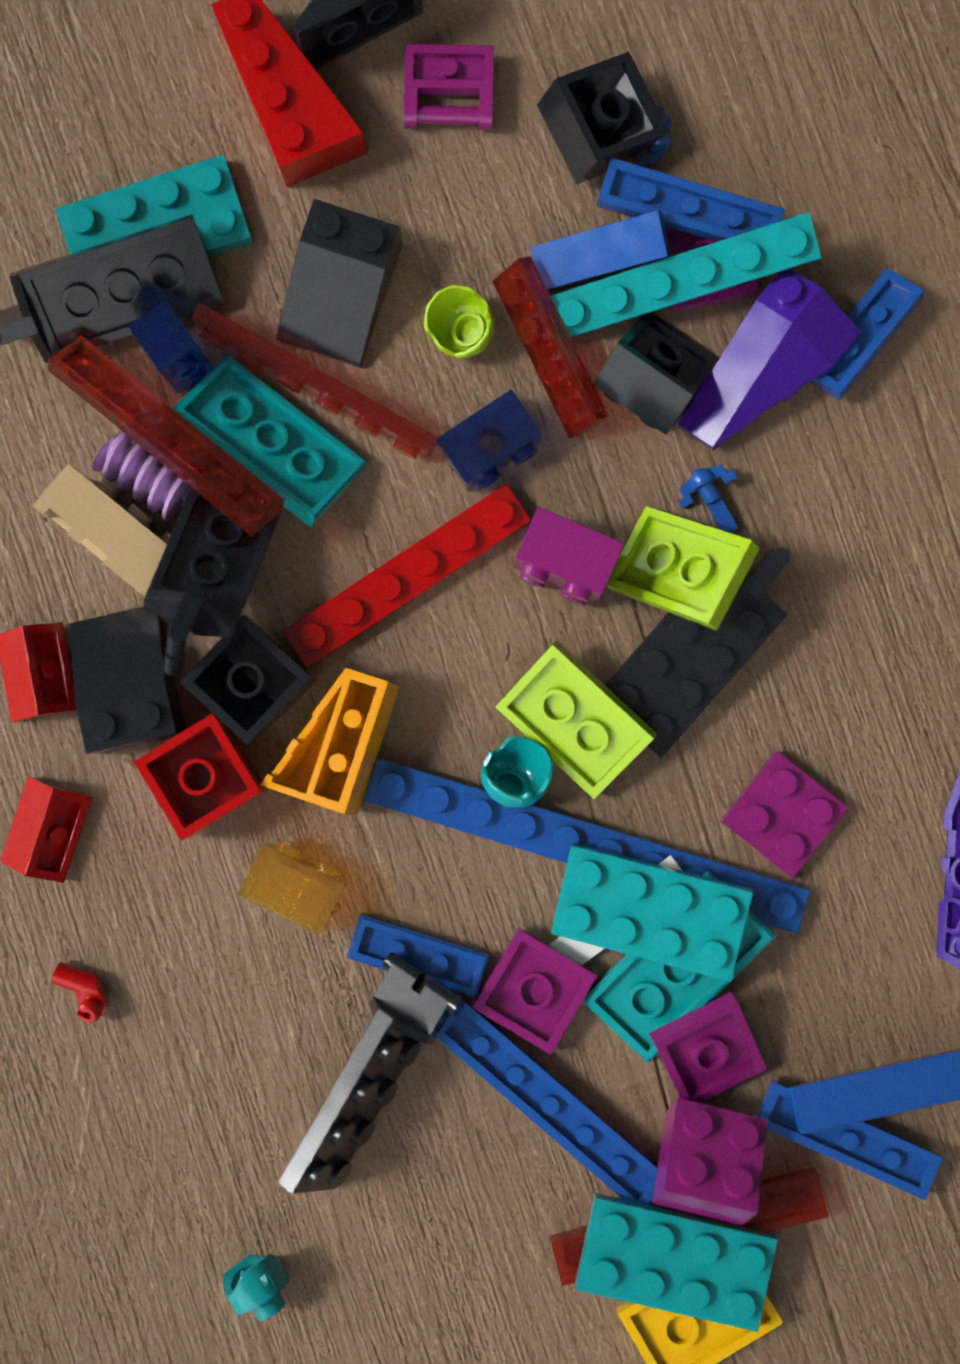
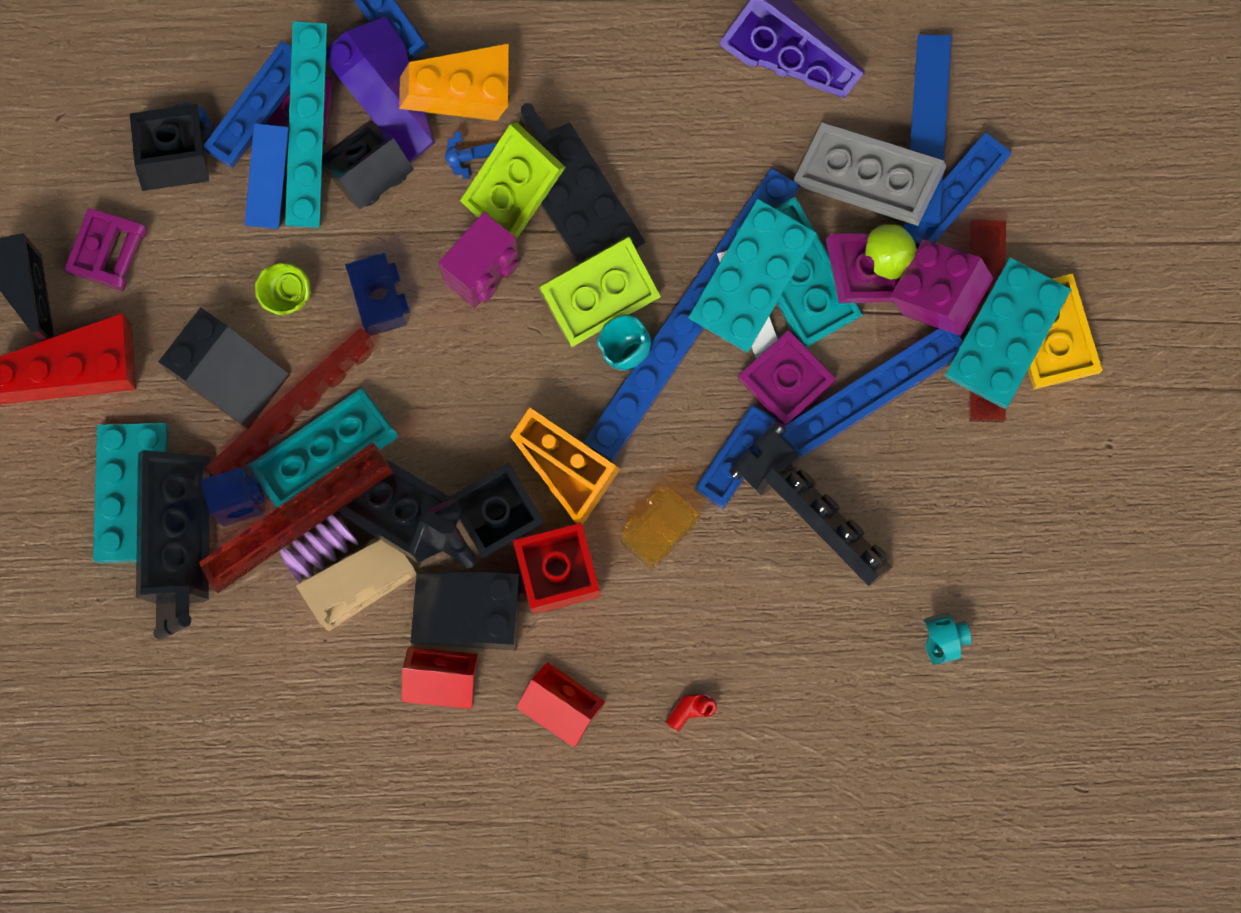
camera: 75 degrees left, 10 degrees down
red plate [282,484,531,669] -> none
clear red plate [492,256,609,439] -> none
magenta plate [720,751,849,878] -> none
none -> light orange wedge [399,44,509,121]
none -> light grey plate [793,123,946,226]
none -> lime hair [865,224,916,279]

